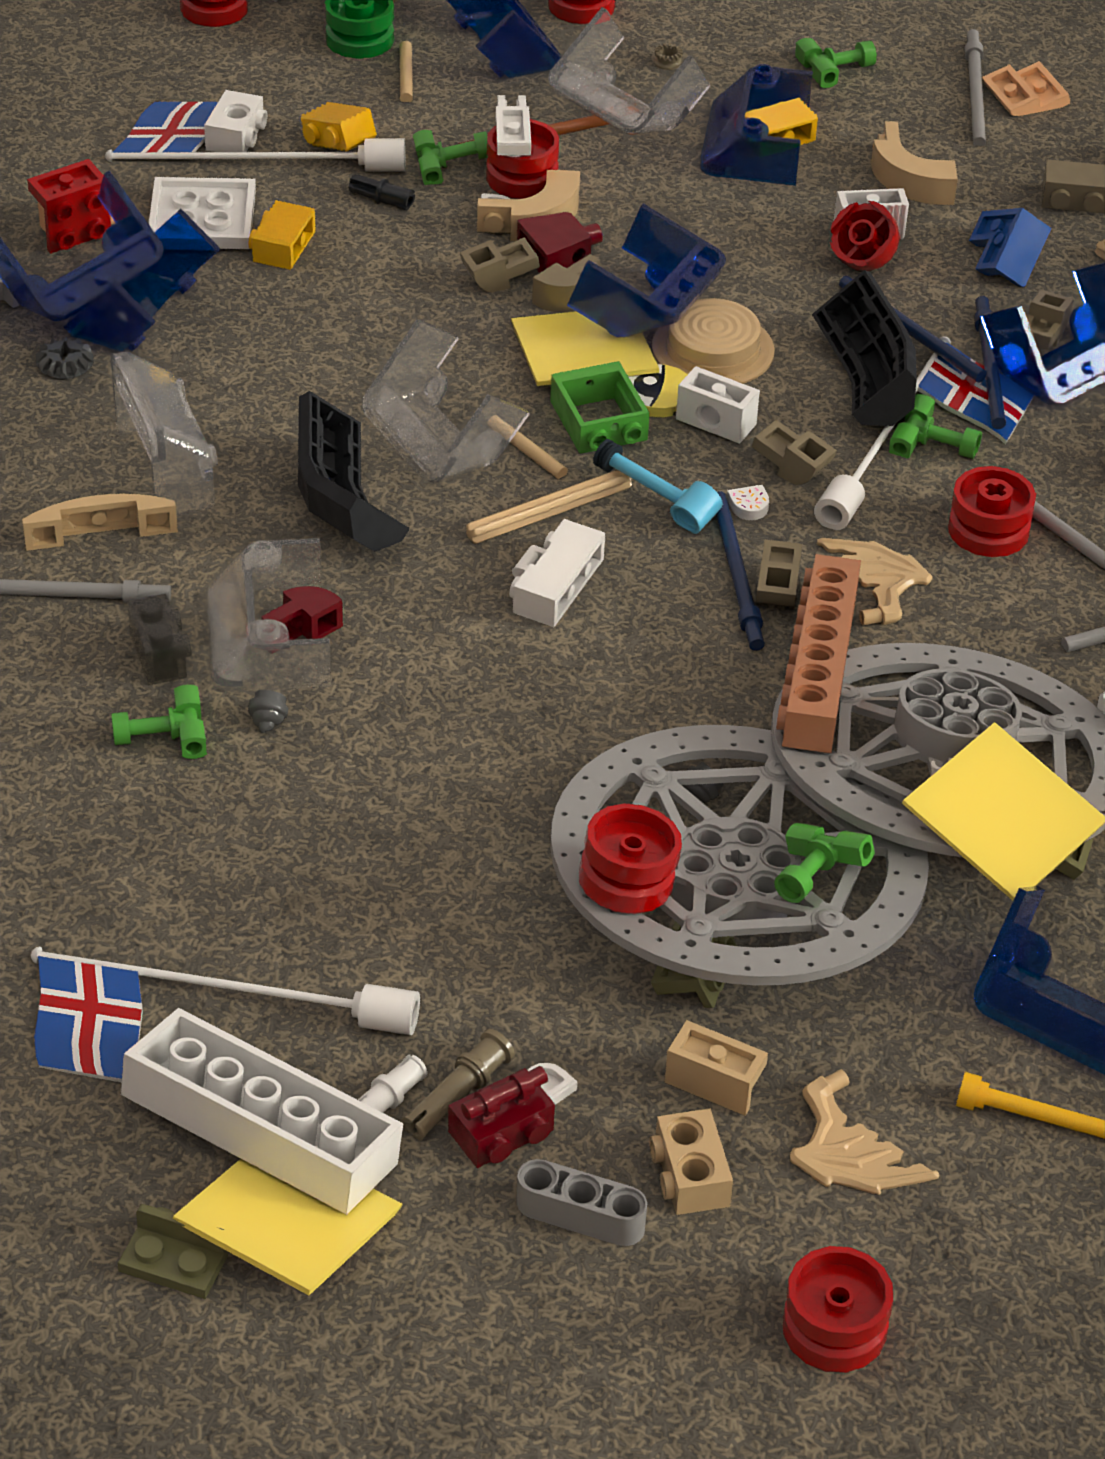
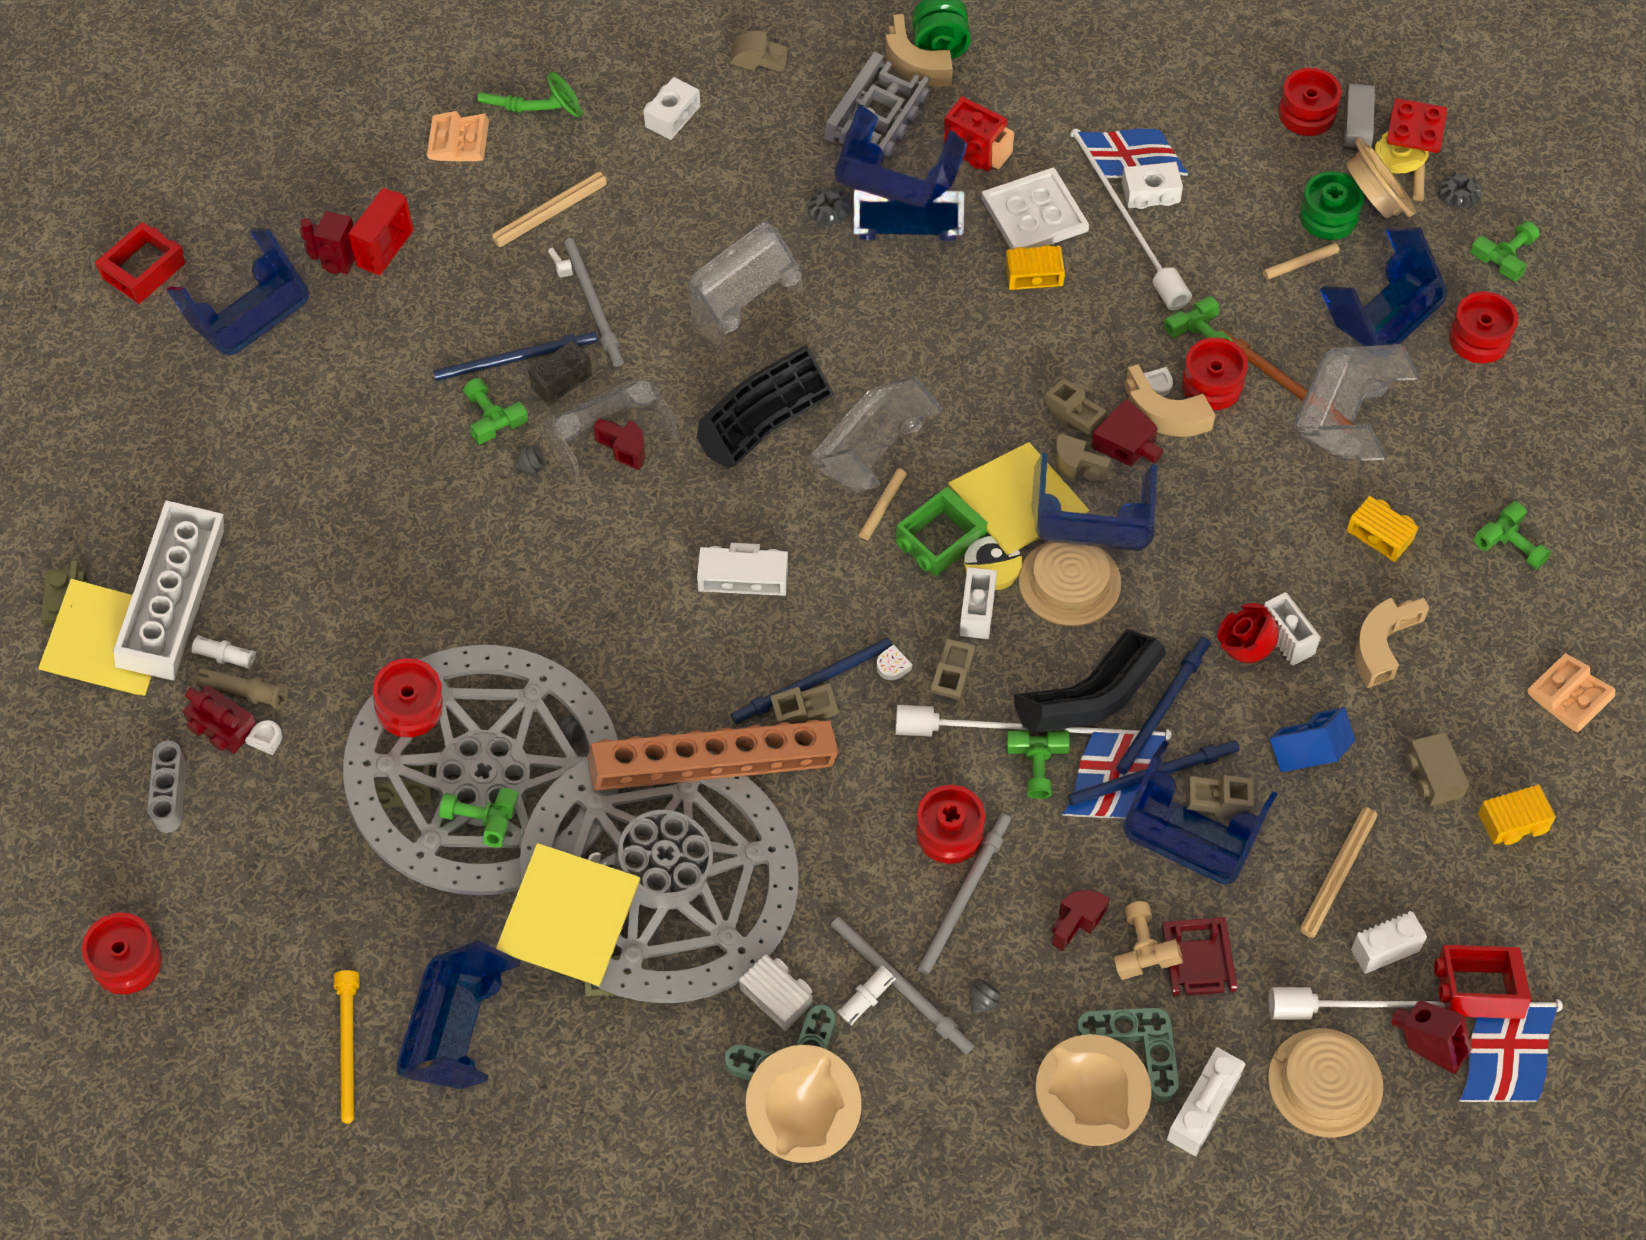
camera: 70 degrees right, 15 degrees up
tan slope [22,494,178,551] -> none
flag [31,947,420,1083] -> none
yellow brick [301,102,377,152] -> none
black axle [348,174,415,210] -> none
tan axle [466,470,632,544] -> none
white hinge [495,95,531,157] -> none
medium azure piece [593,439,723,534] -> none
tan brick [649,1108,733,1215] -> none
dark tan bush [654,43,683,70] -> none
tan panel [665,1020,768,1116] -> none
clear blue windscreen [700,64,813,186] -> none
tan animal [790,1069,939,1195] -> none
tan animal [817,538,932,625] -> none
light grey bar [964,29,986,146] -> none
none -> dark blue bar [433,331,598,381]

